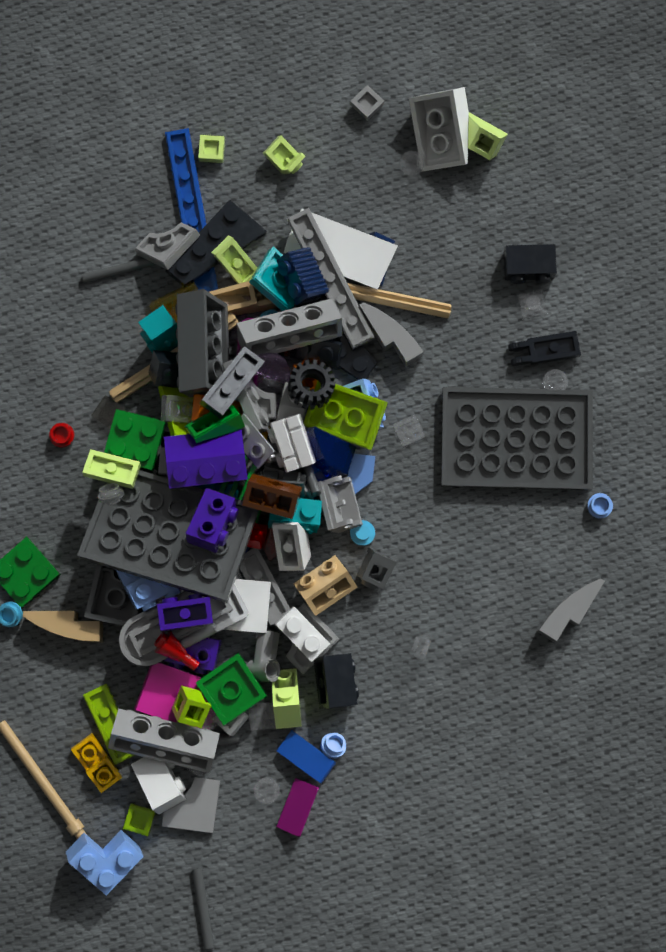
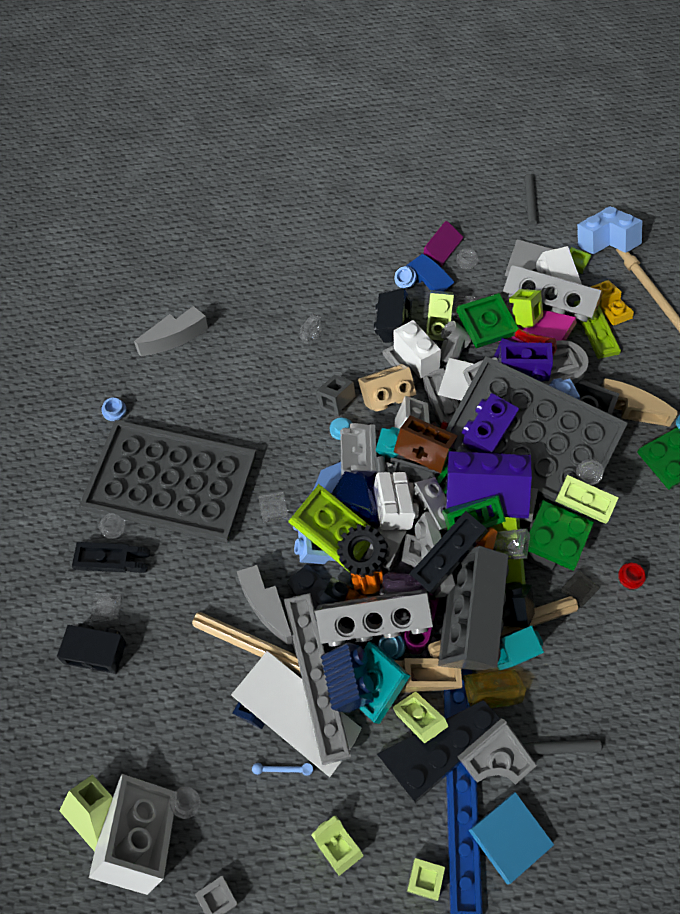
camera: 170 degrees left, 20 degrees down
none -> light blue hinge [252,763,313,776]
none -> dark azure tile [468,792,554,885]

